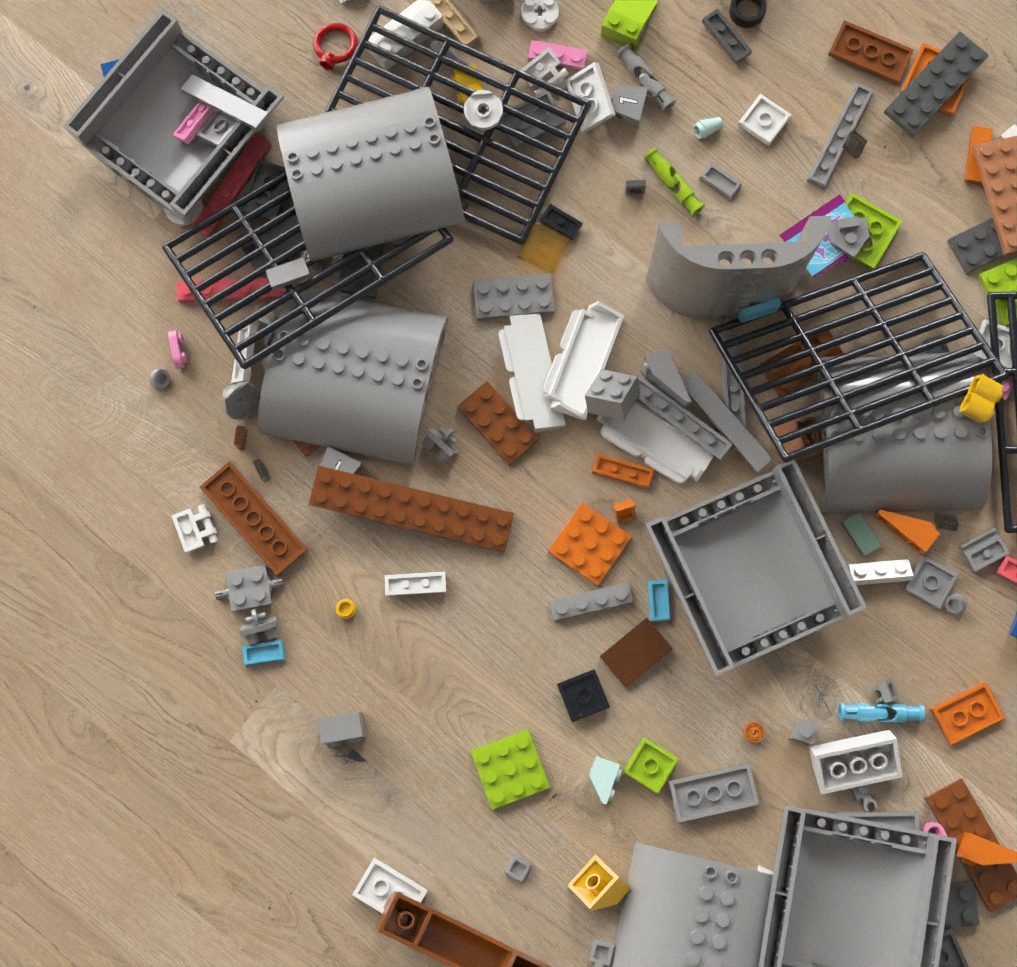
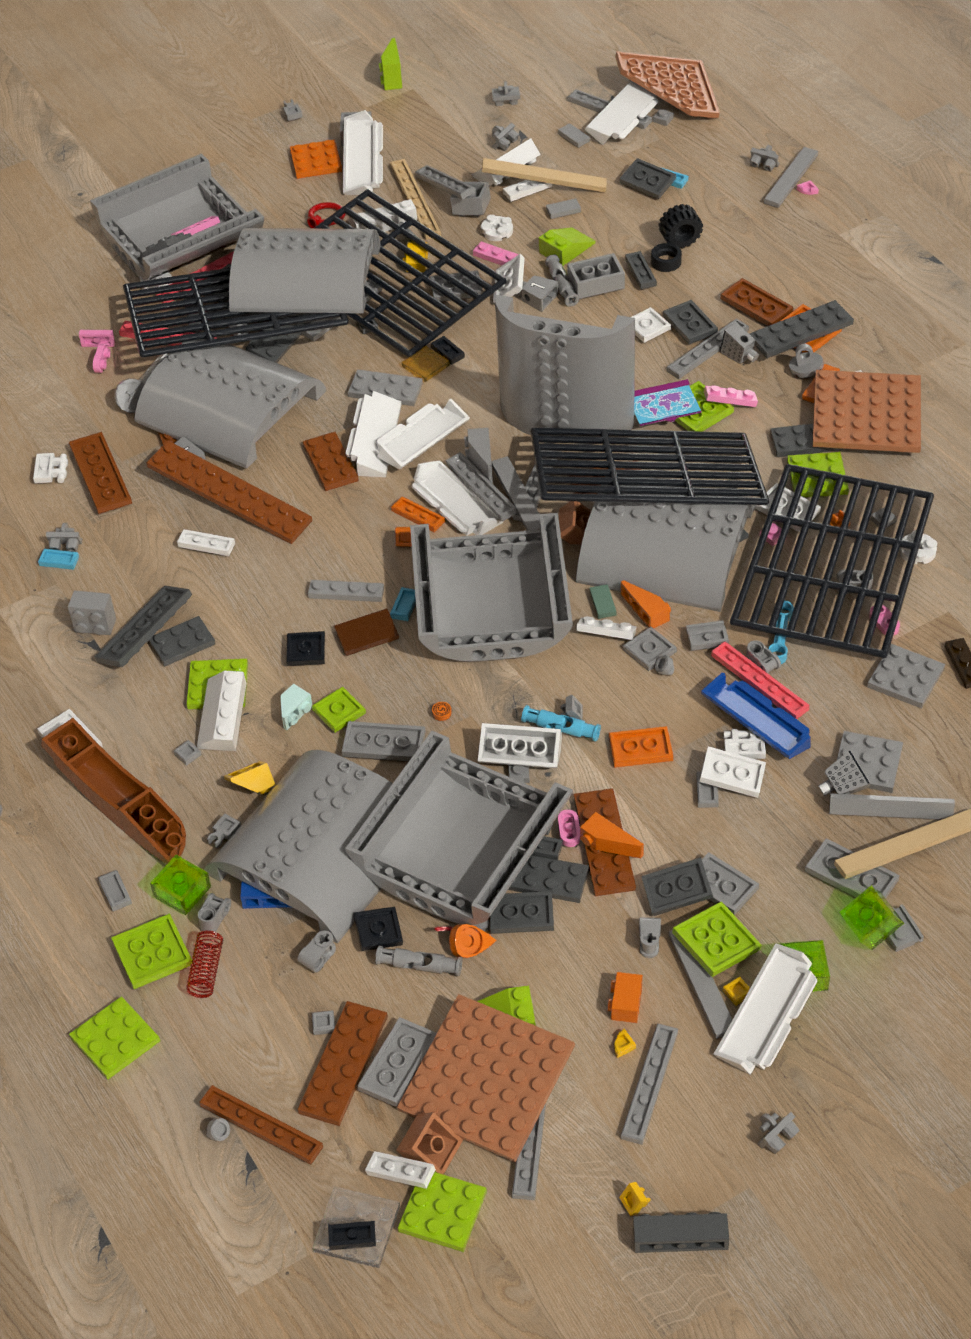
camera: 20 degrees right, 30 degrees down
light grey tile [149,369,170,389] -> none
tile [181,74,271,131] -> none
light grey plate [215,565,284,613] -> none
reddish brown tile [234,425,248,450] -> none
clear smoke tile [253,459,271,483] -> none
light grey tile [266,257,311,290] -> none
yellow plate [336,599,356,619] -> none
light grey hips [422,427,460,463] -> none
white plate [464,90,503,130] -> none
white plate [521,47,569,95] -> none
orange plate [548,502,632,586] -> none
light grey brick [585,369,640,421] -> none
light aqua cone [693,117,723,139] -> none
medium azure tile [738,298,781,323] -> none
light grey brick [789,718,819,745] -> none
light grey plate [827,216,870,259] -> none
clear smoke tile [842,130,867,158] -> none
clear smoke tile [934,513,959,531] -> none
yellow brick [959,374,1003,423] -> none
none -> bright pink plate [79,330,115,347]
none -> dark grey plate [94,585,192,667]
none -> dark grey plate [141,232,192,257]
none -> dark grey plate [149,616,216,667]
none -> white slope [197,671,246,751]
none -> light grey brick [567,253,625,299]
none -> dark grey plate [663,300,718,344]
none -> bright pink plate [704,386,758,407]
none -> light grey torso [719,322,759,364]
none -> light grey tile [789,344,824,378]

